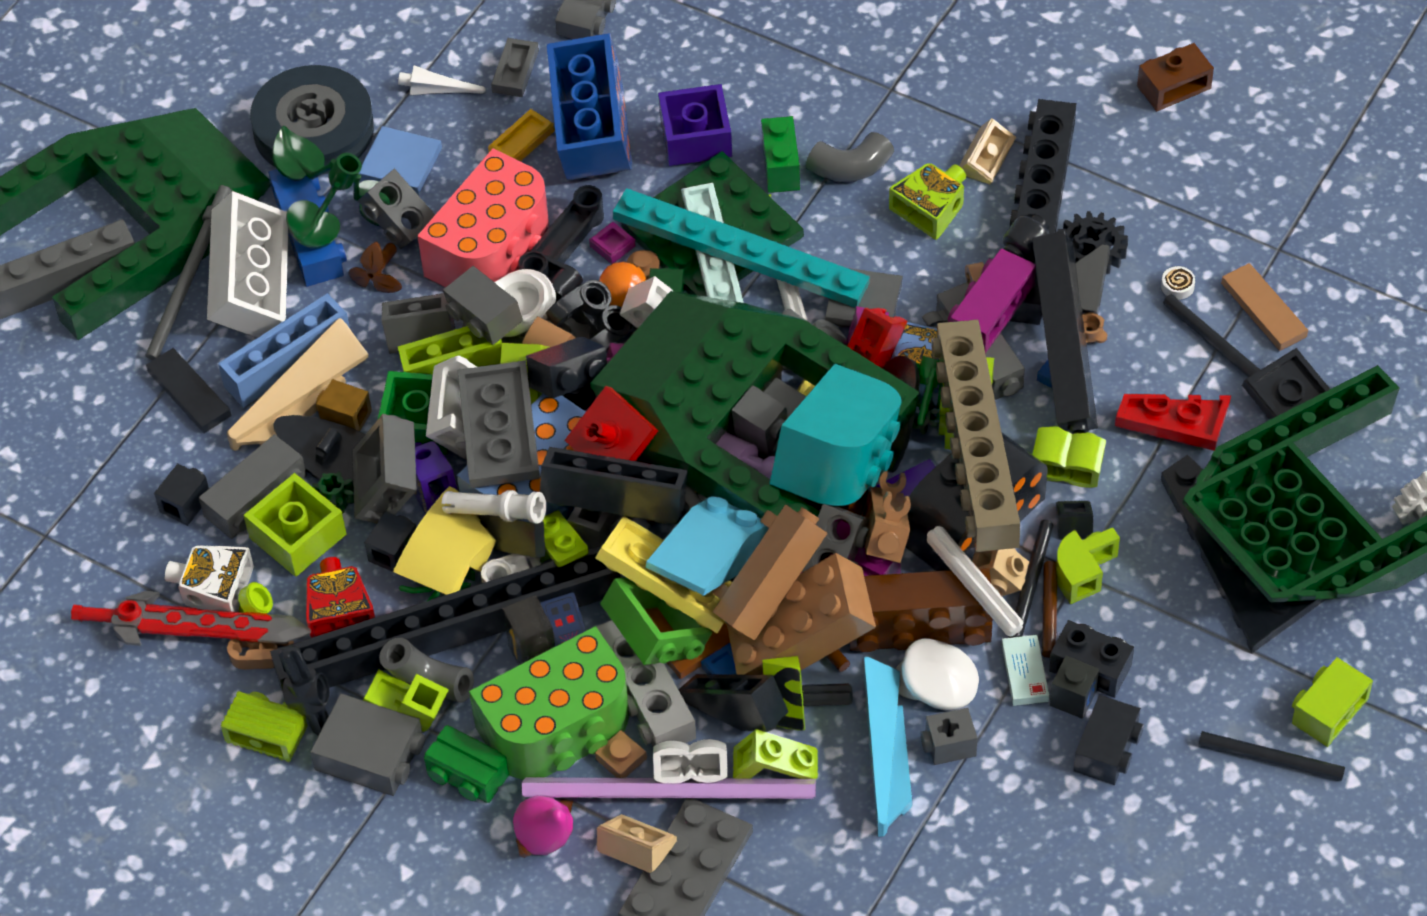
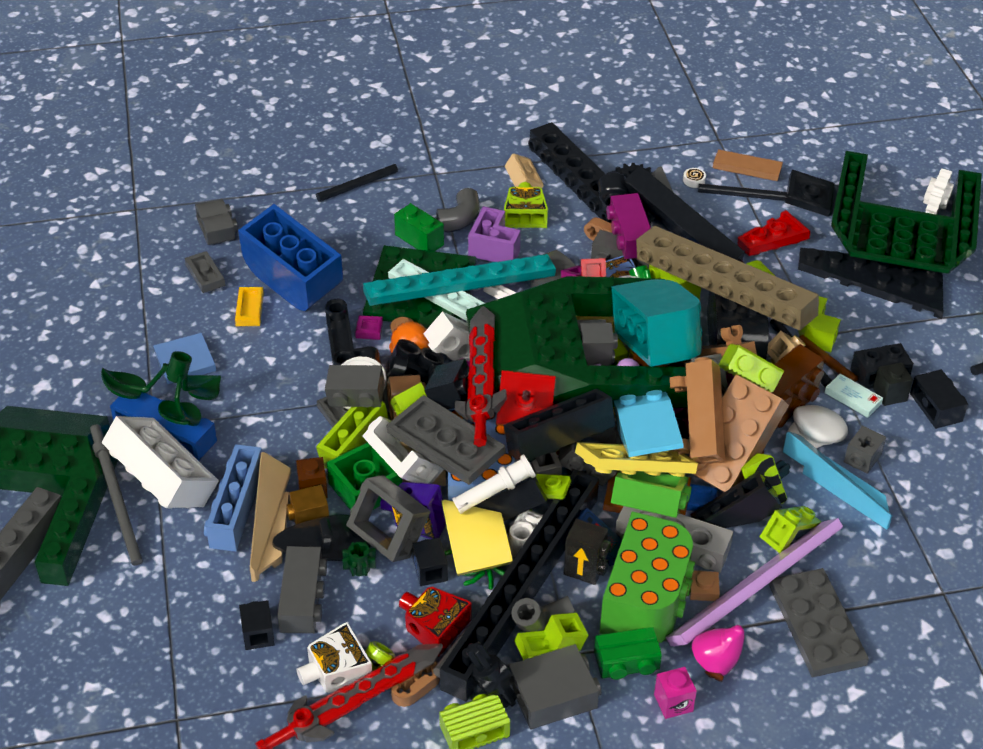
camera: 45 degrees left, 10 degrees down
black tile [146,348,232,433] -> none
lime brick [243,473,347,577] -> none
black wheel [250,65,374,174] -> none
reddish brown plant [348,241,402,293] -> none
dark grey brick [357,168,435,249] -> none
dark grey brick [381,293,455,354] -> none
white piece [398,65,486,95] -> none
coral brick [417,149,549,287] -> none
tan slope [597,814,677,873] -> none
white brick [653,739,727,783] -> none
dark purple brick [658,84,732,166] -> none
white axle [927,526,1023,637] -> none
reddish brown brick [1137,43,1214,112] -> none
none -> reddish brown brick [296,457,328,498]
none -> black bar [316,164,398,202]
none -> sword [455,306,507,447]
none -> medium lavender brick [468,206,521,262]
none -> dark pink brick [654,667,697,719]
none -> lime brick [718,344,784,392]

